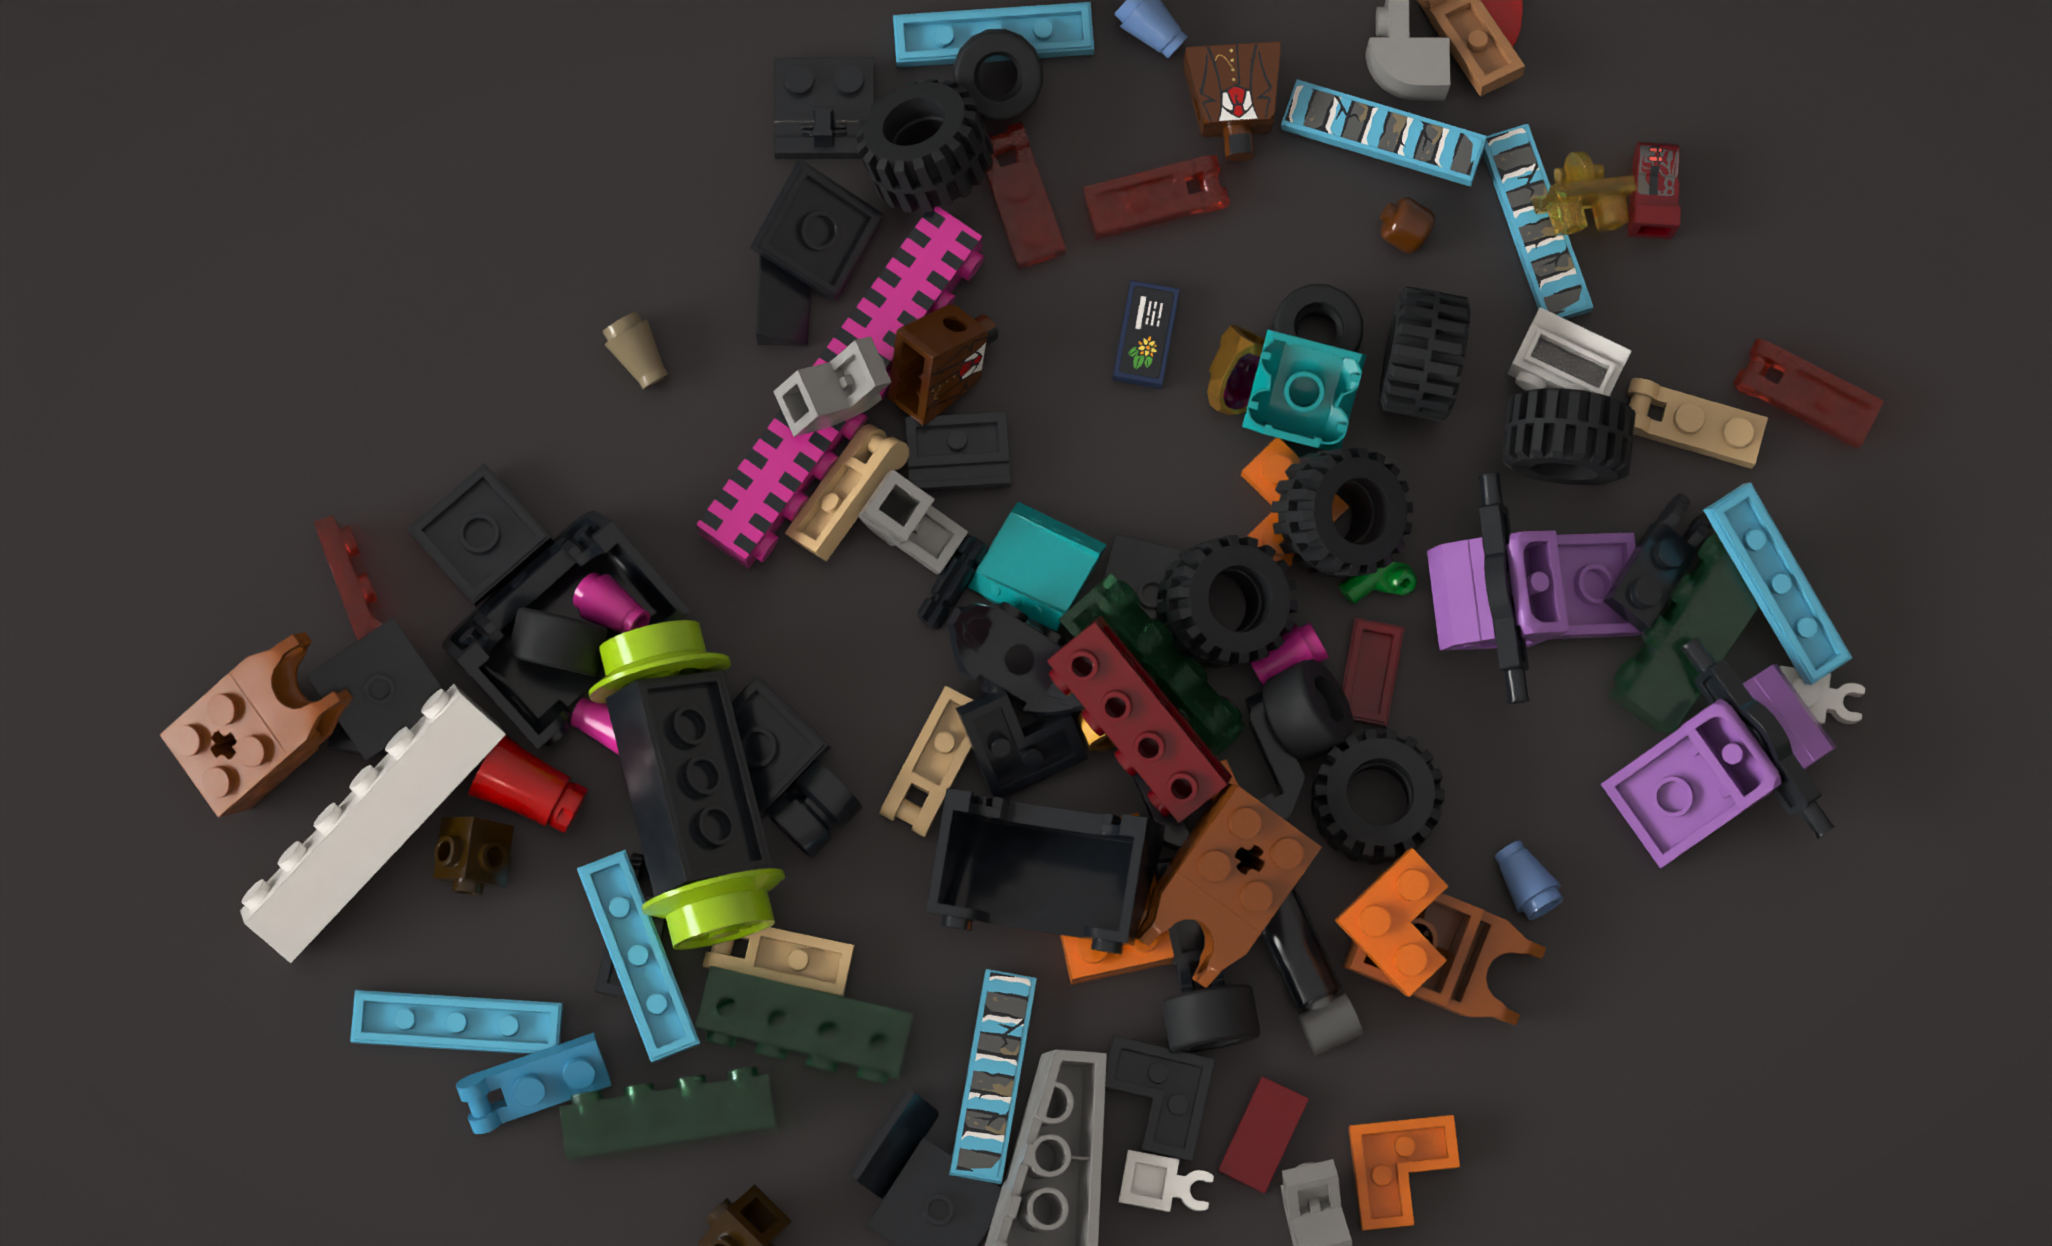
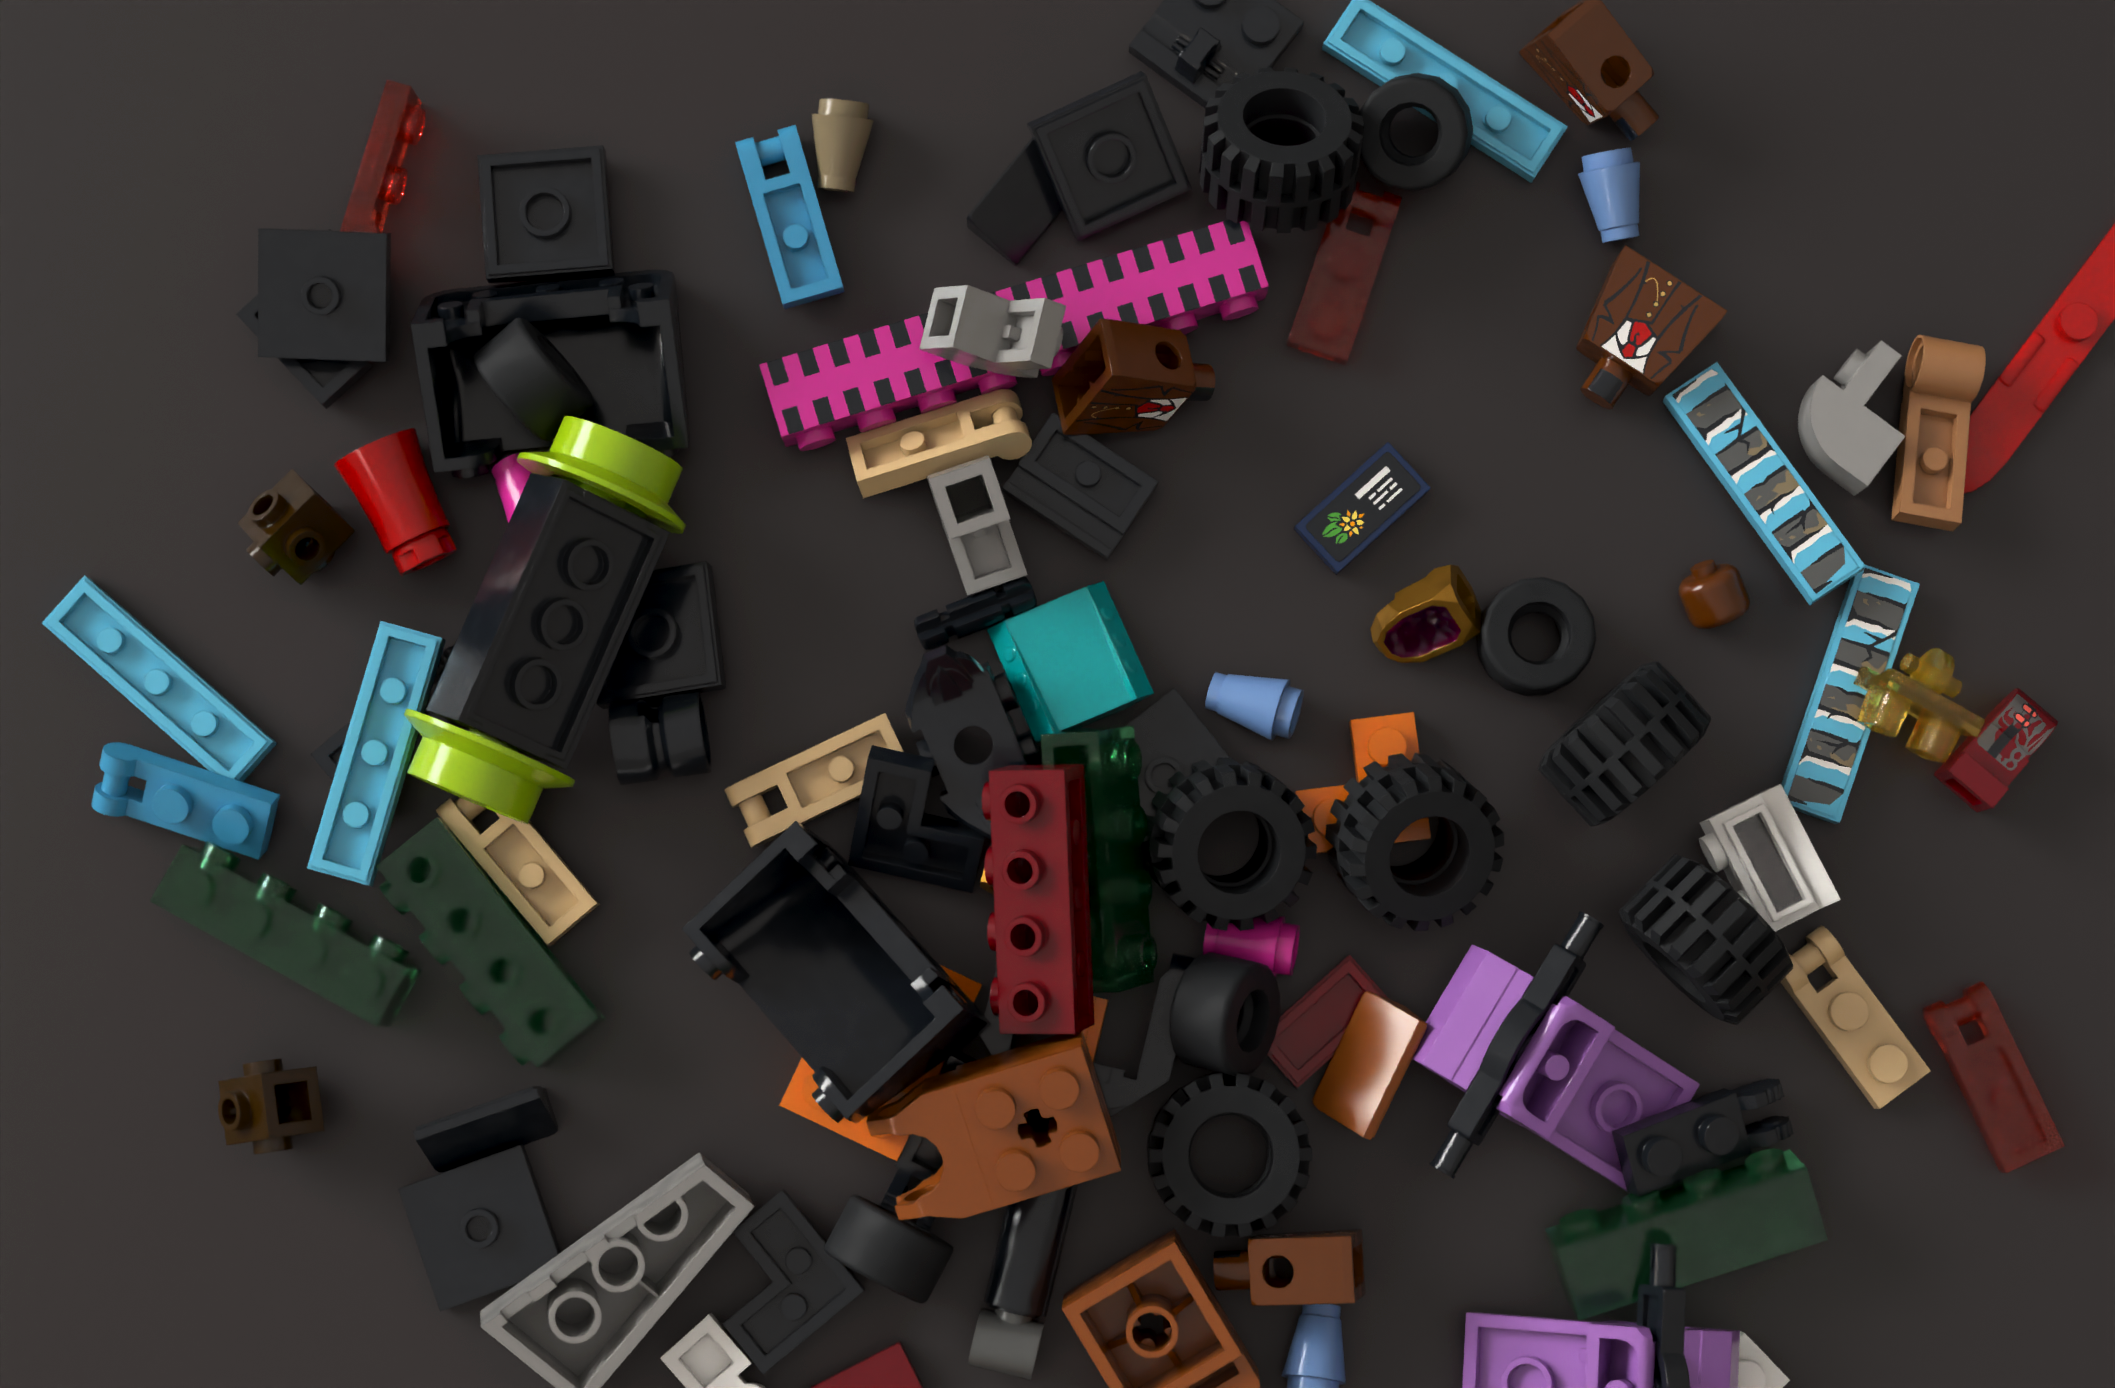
camera: 40 degrees right, 5 degrees up
brick [160,632,353,817] -> none
white brick [240,684,506,963] -> none
dark pink cone [573,572,650,633] -> none
tile [949,969,1037,1184] -> none
clear red plate [1083,155,1231,239] -> none
teal slope [1242,330,1366,450] -> none
orange plate [1335,848,1448,997] -> none
green arm [1338,561,1417,605] -> none
medium azure tile [1703,483,1853,685] -> none
none -> dark azure plate [735,125,845,310]
none -> medium blue cone [1205,672,1304,741]
none -> reddish brown torso [1213,1229,1366,1306]
none -> dark orange slope [1312,991,1427,1140]

